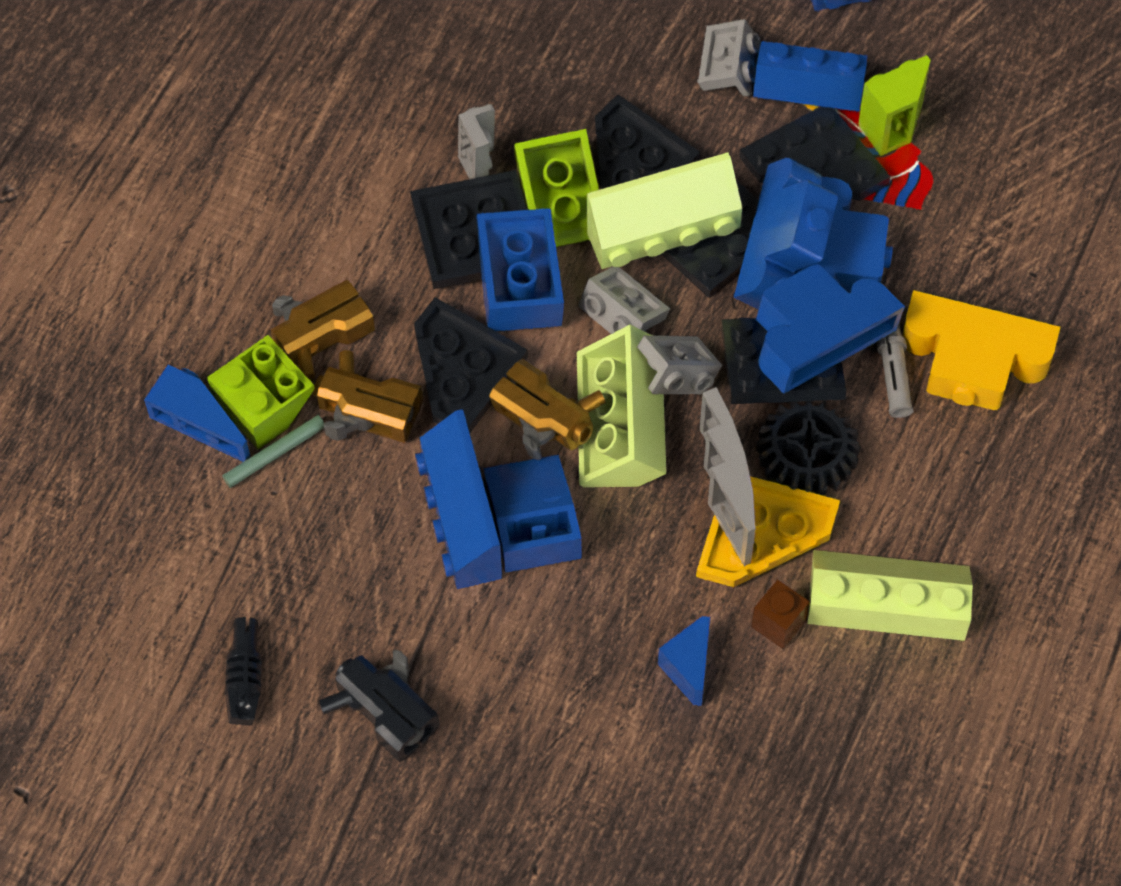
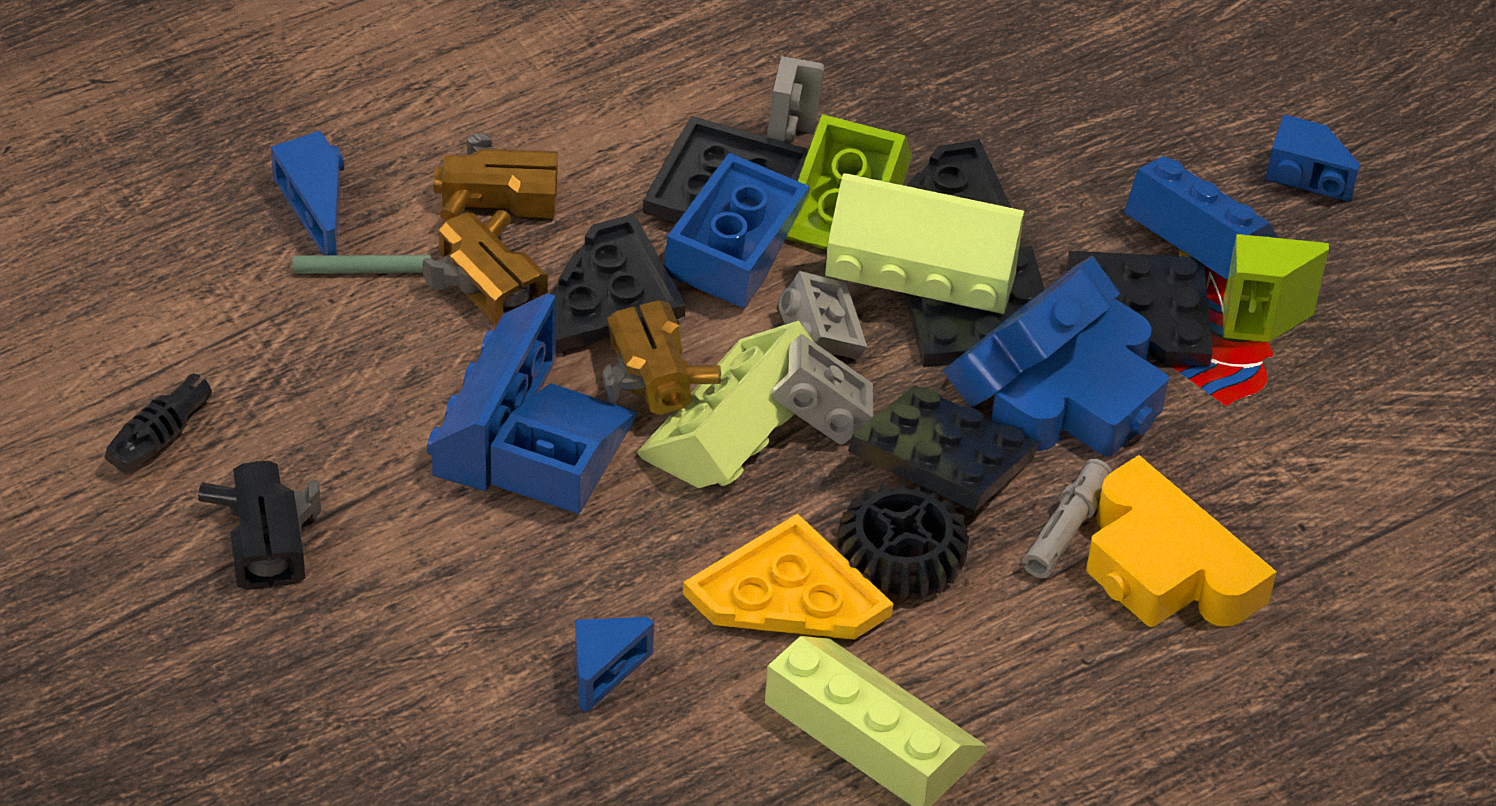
camera: 30 degrees right, 15 degrees down
lime slope [207,335,315,450] -> none
light grey bracket [698,19,761,97] -> none
light grey slope [699,387,756,566] -> none
reddish brown brick [751,579,810,649] -> none
blue brick [756,264,905,394] -> none

